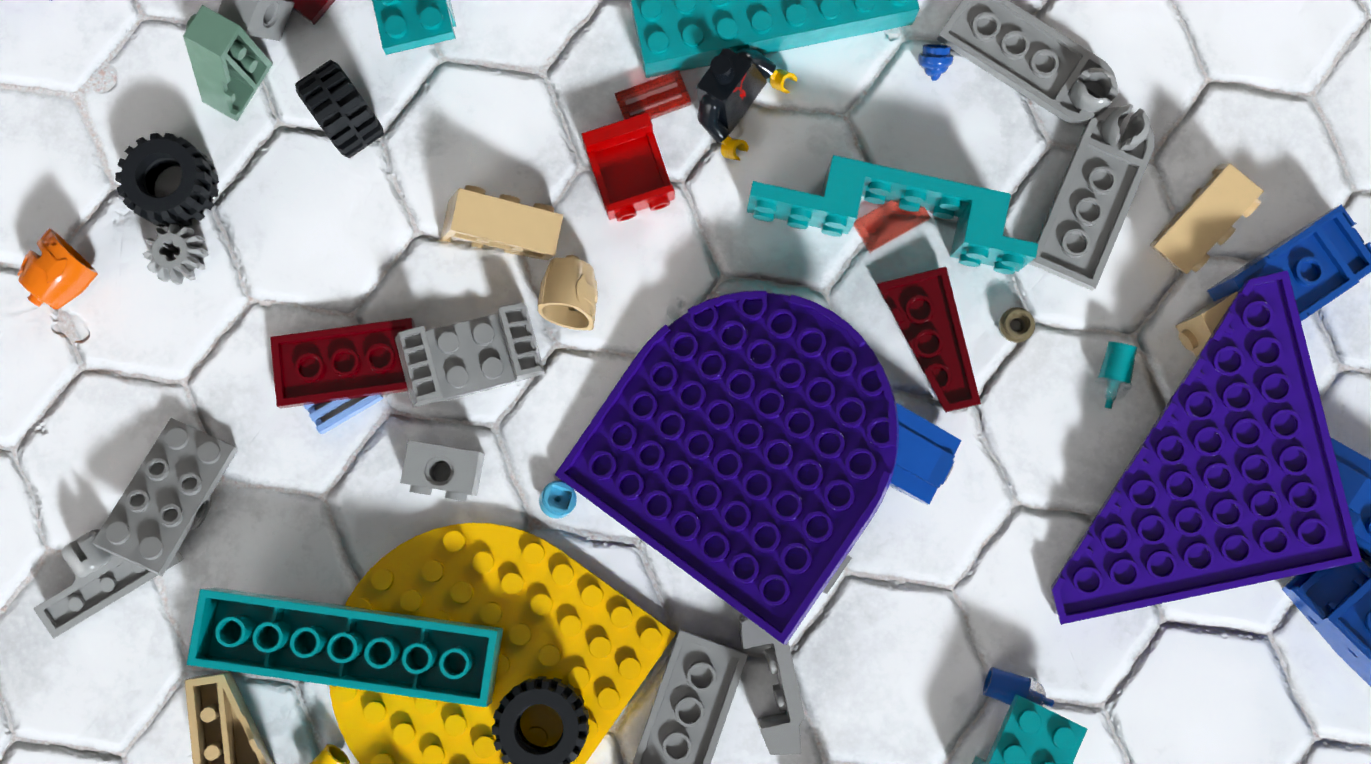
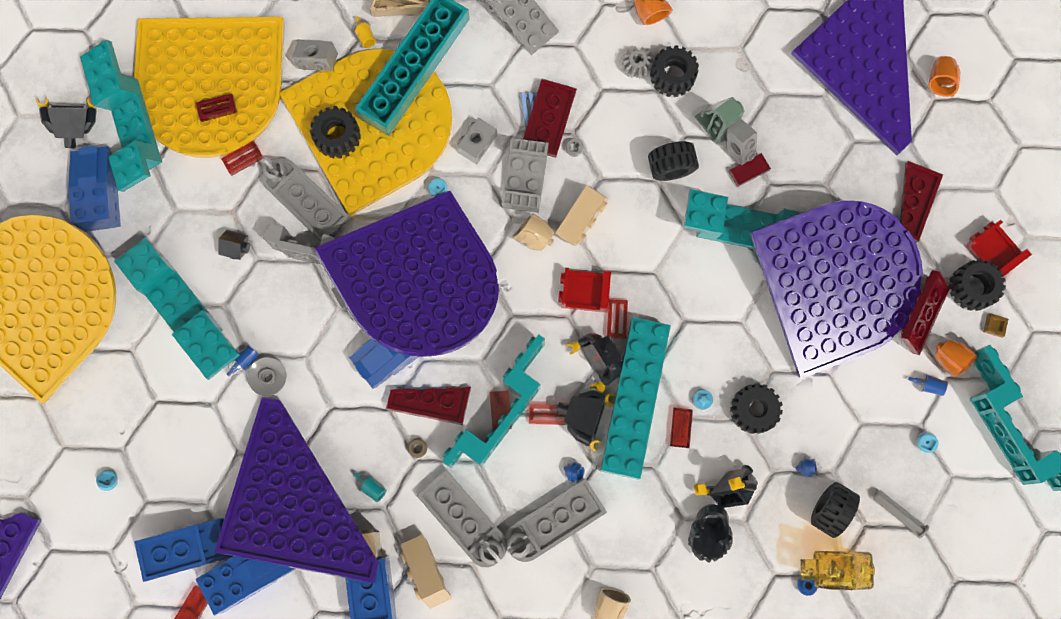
camera: 115 degrees right, 5 degrees down
none -> light grey dish [247,357,287,396]
none -> clear red tile [529,404,566,425]
none -> black torso [556,390,615,452]
none -> light grey bush [566,139,583,157]

